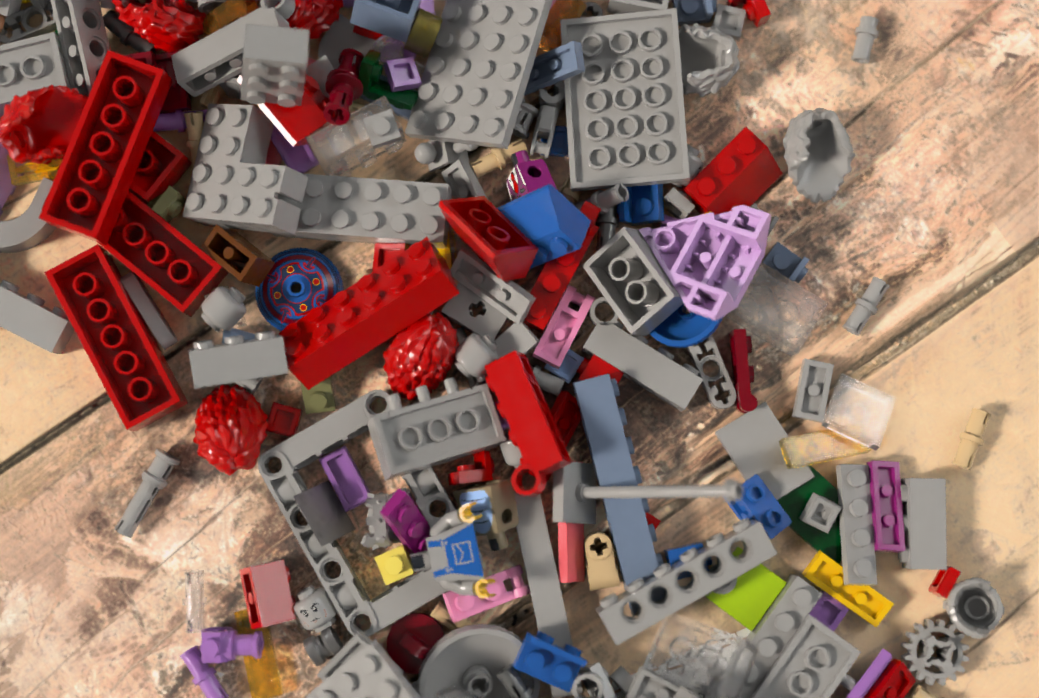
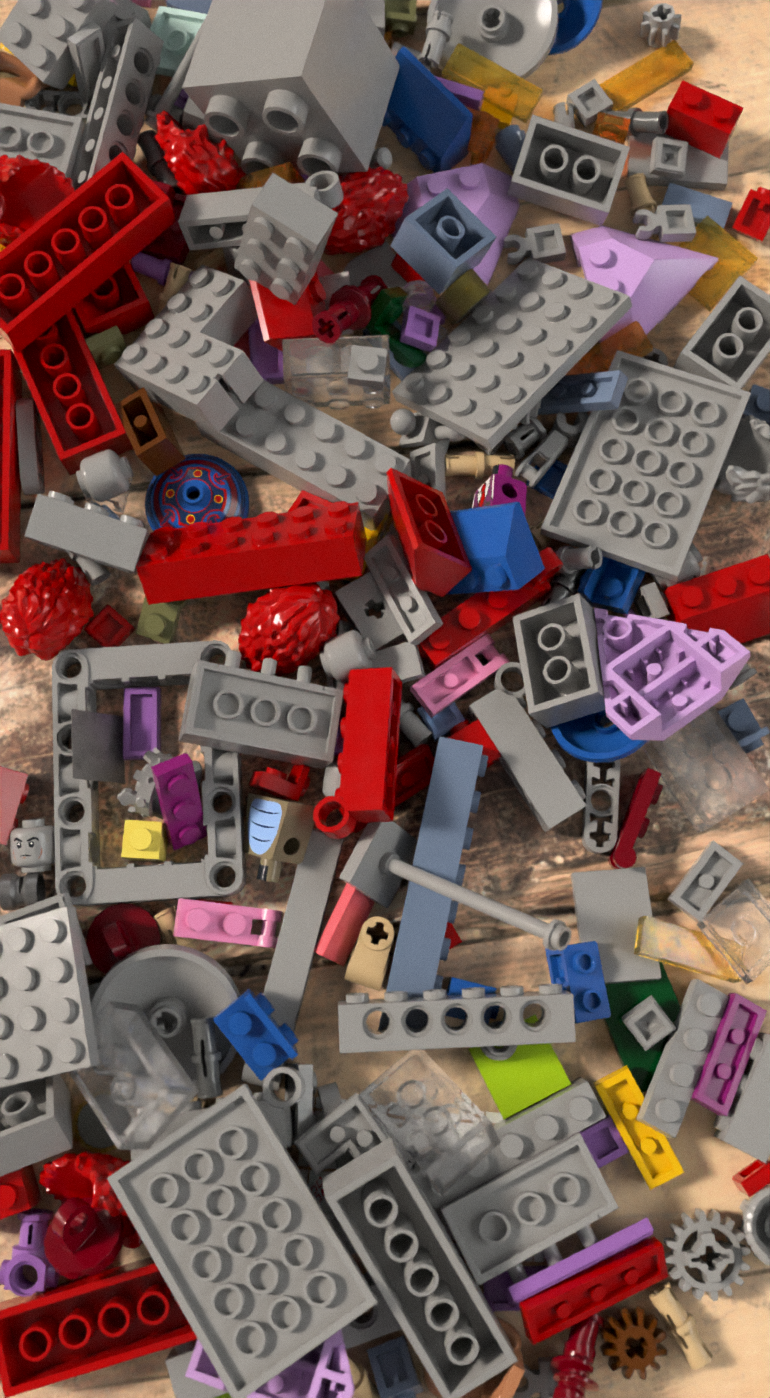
camera: 30 degrees right, 5 degrees down
torso [411,501,496,598] -> none

